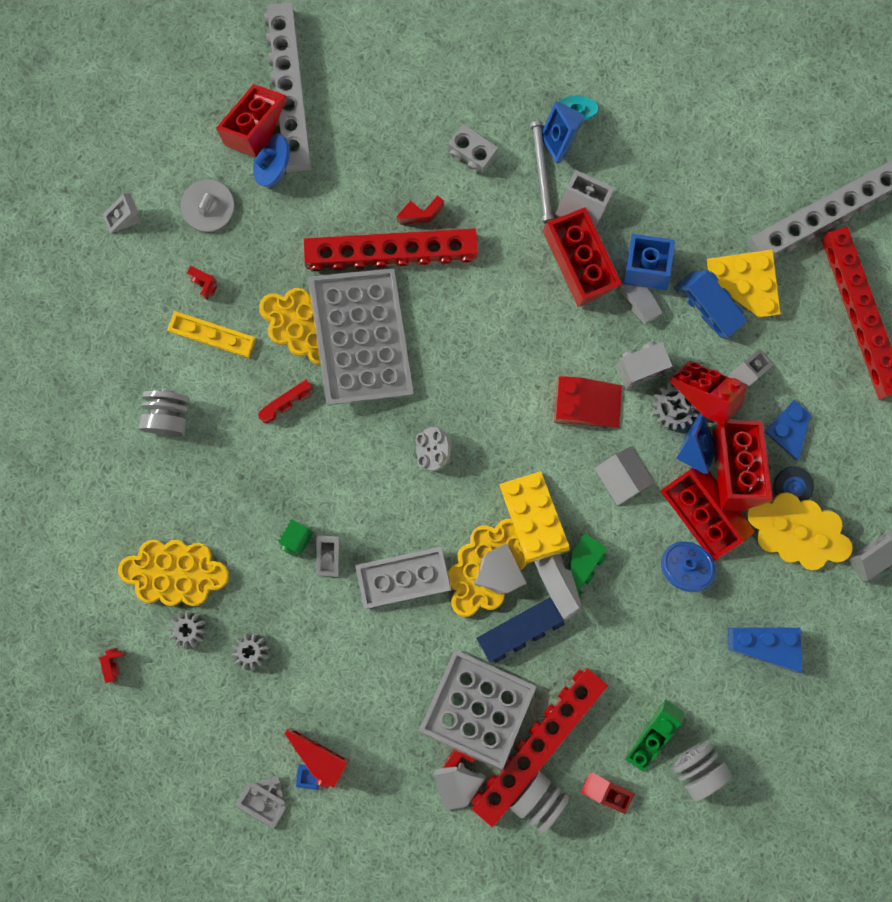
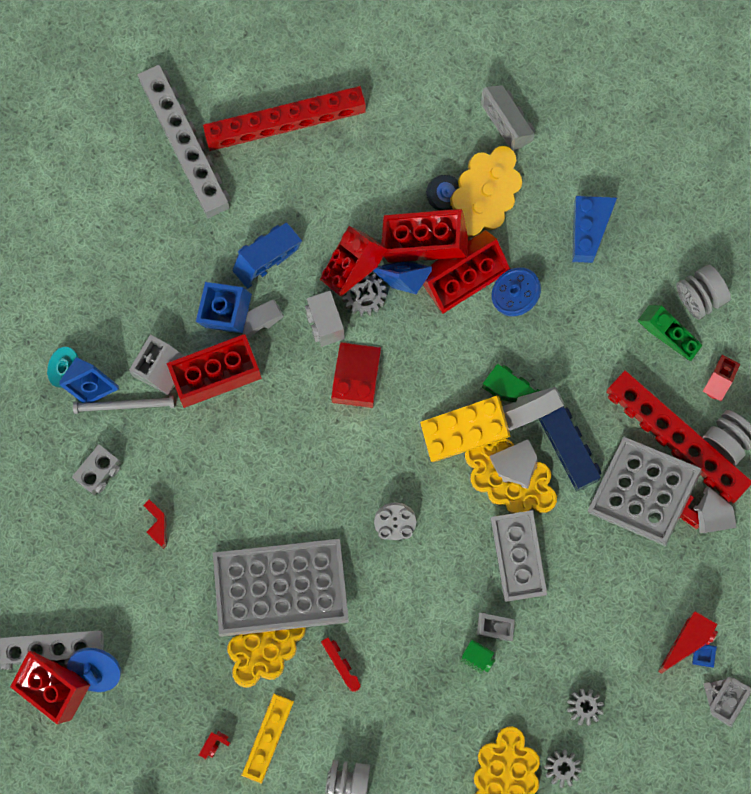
camera: 85 degrees left, 5 degrees down
light grey shield [181,180,235,232] -> none
red brick [303,228,478,272] -> none
light grey slope [594,446,654,506] -> none
yellow plate [707,249,781,317] -> none
light grey slope [728,348,774,388] -> none
blue wing [764,400,811,460] -> none

